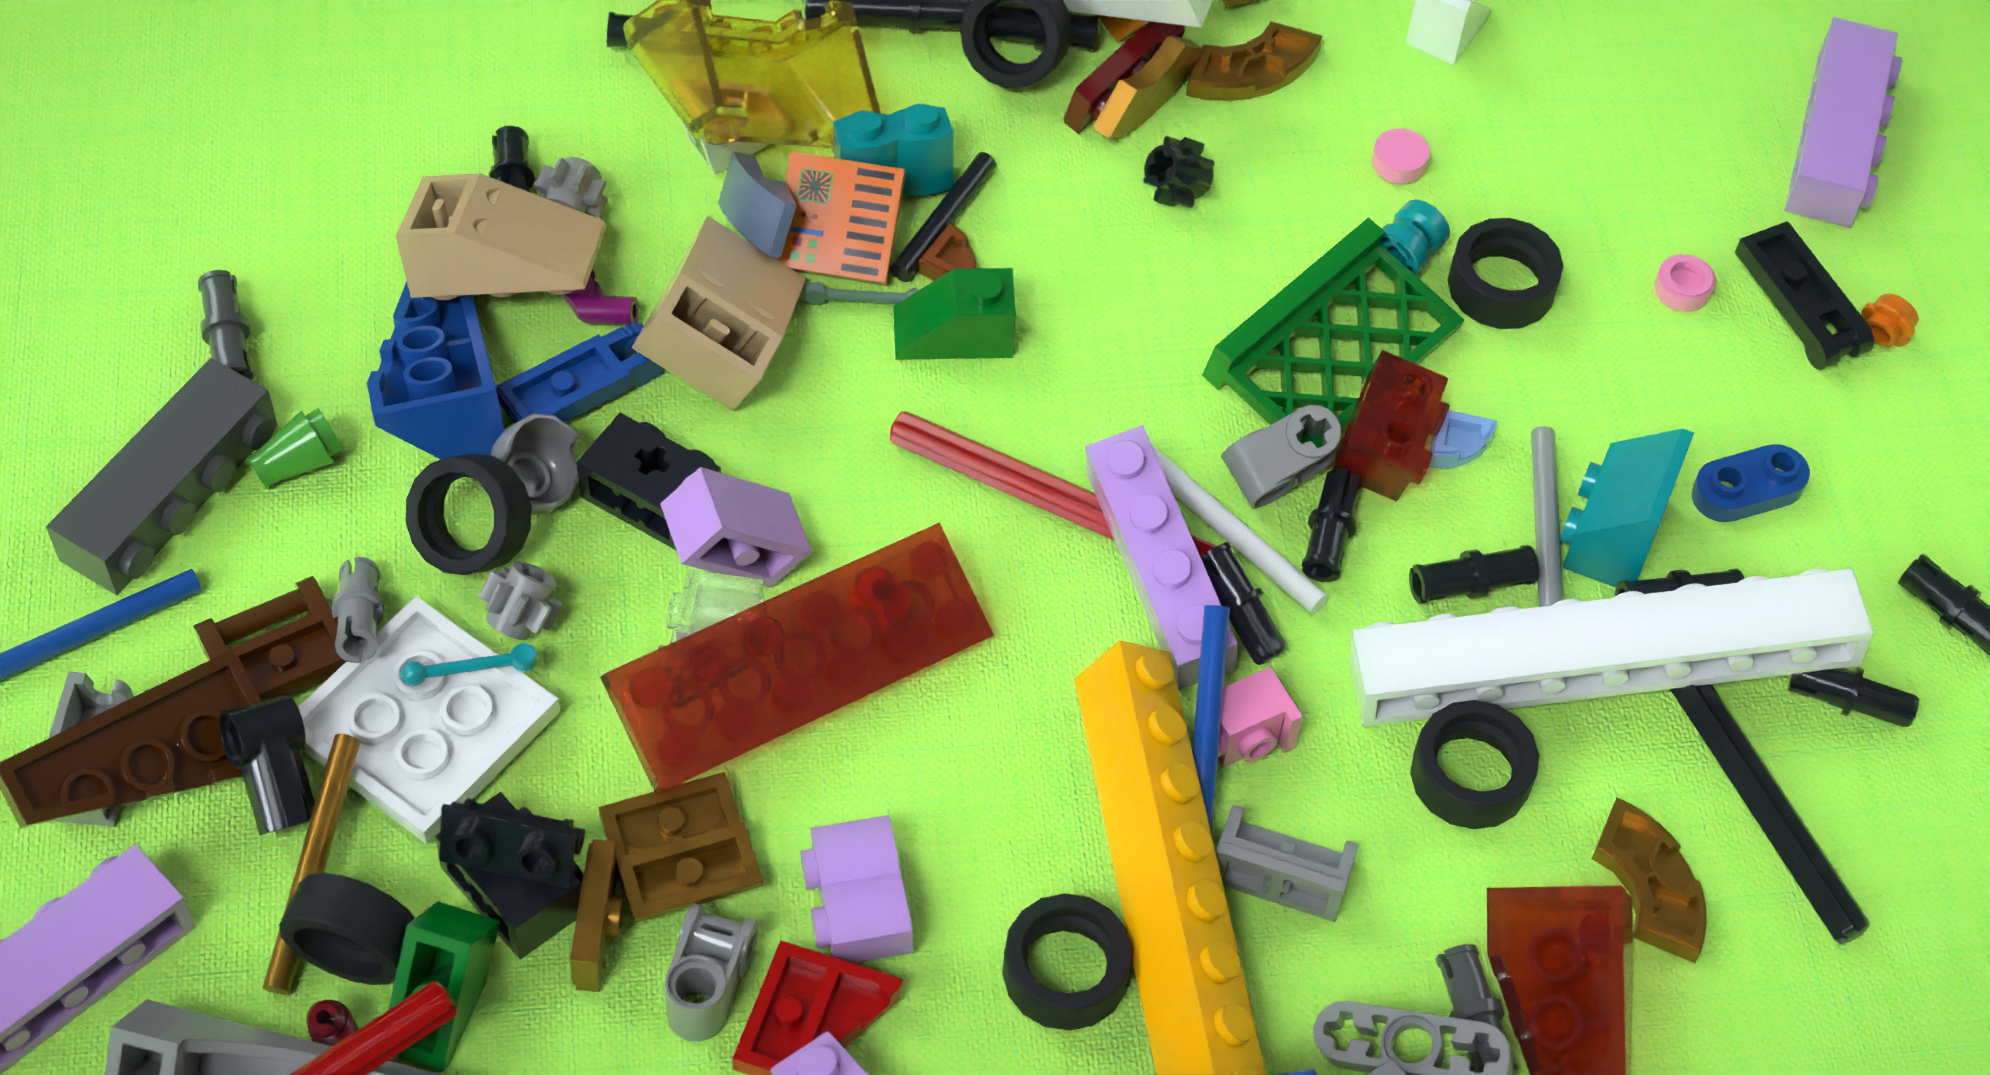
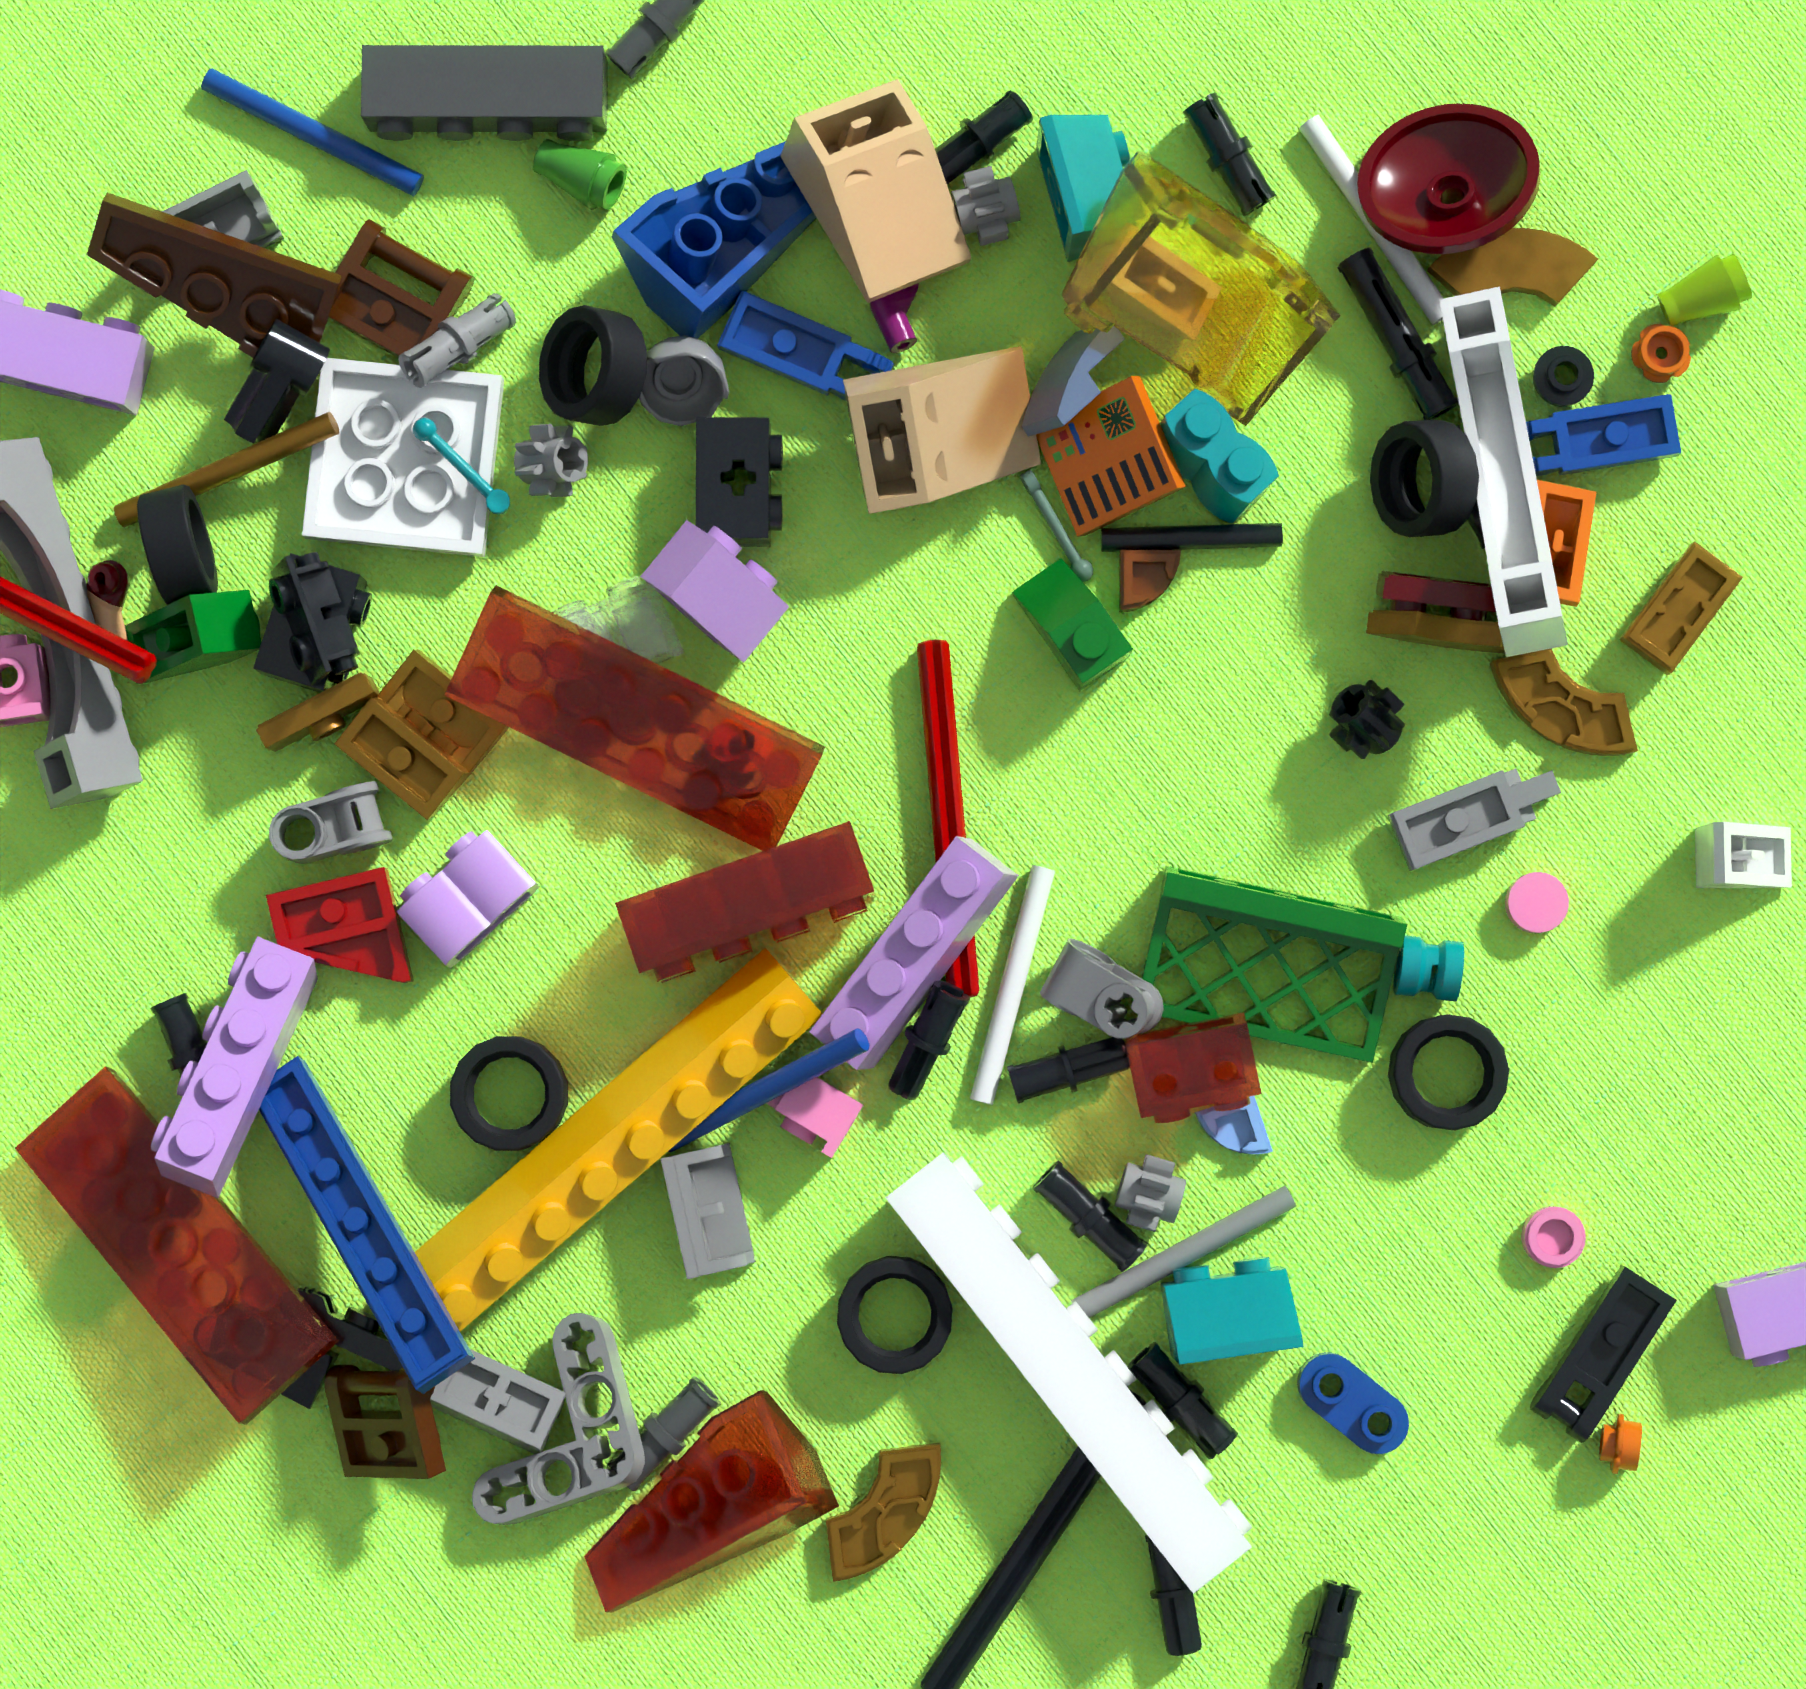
camera: 65 degrees right, 30 degrees up
none -> clear red brick [615,821,876,984]
none -> teal slope [1036,115,1147,262]
none -> light grey gear [1115,1154,1186,1232]
none -> light grey hinge [1387,768,1561,871]

